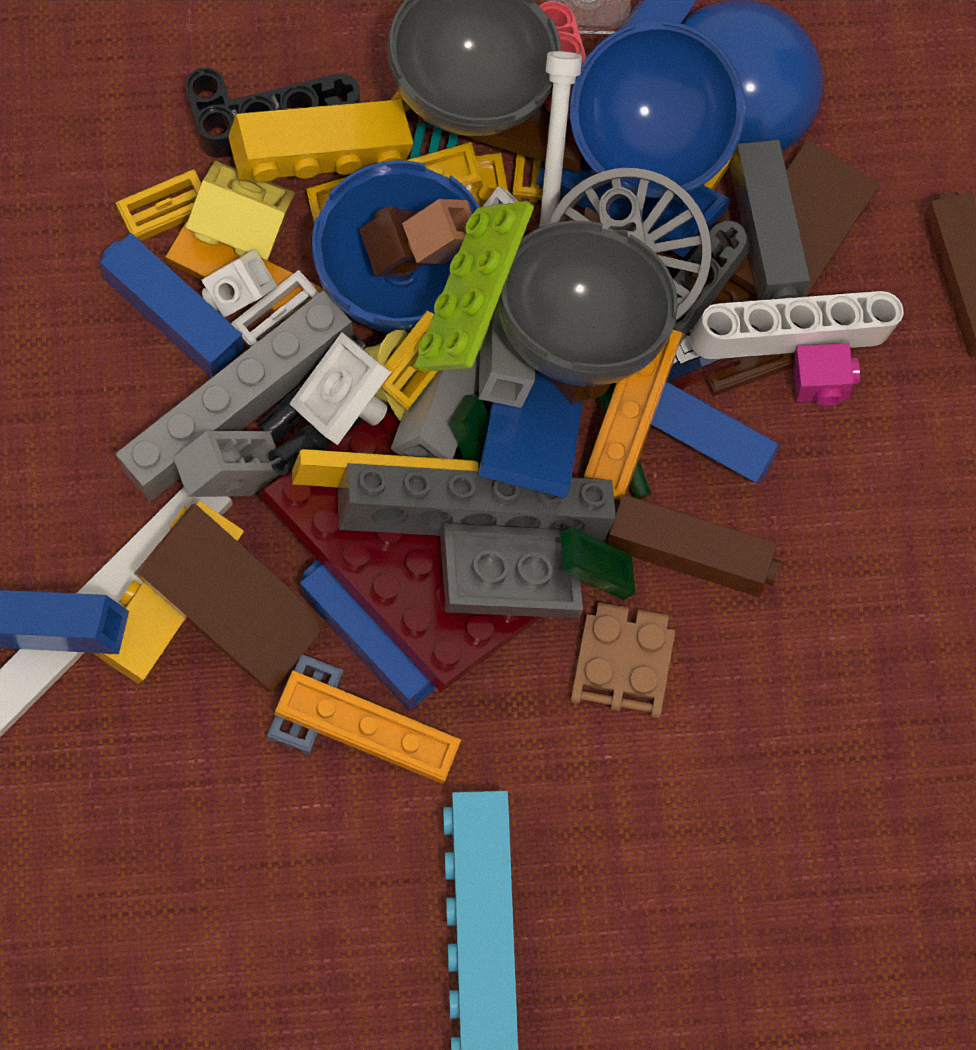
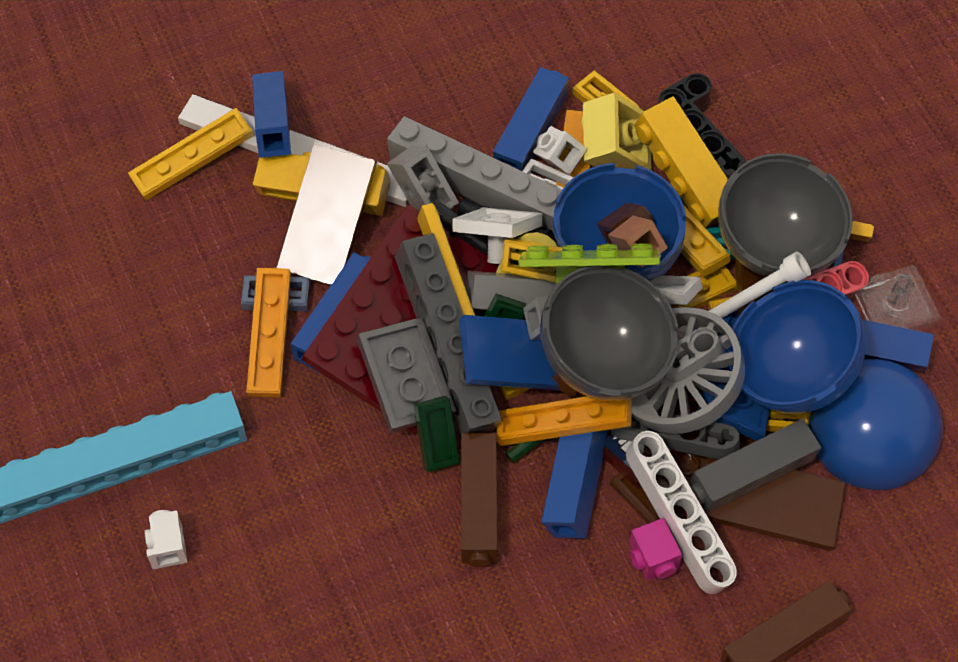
camera: 75 degrees right, 10 degrees down
medium nougat plate [571,602,675,719] -> none
none -> yellow tile [128,108,254,201]
none -> white brick [145,510,188,570]

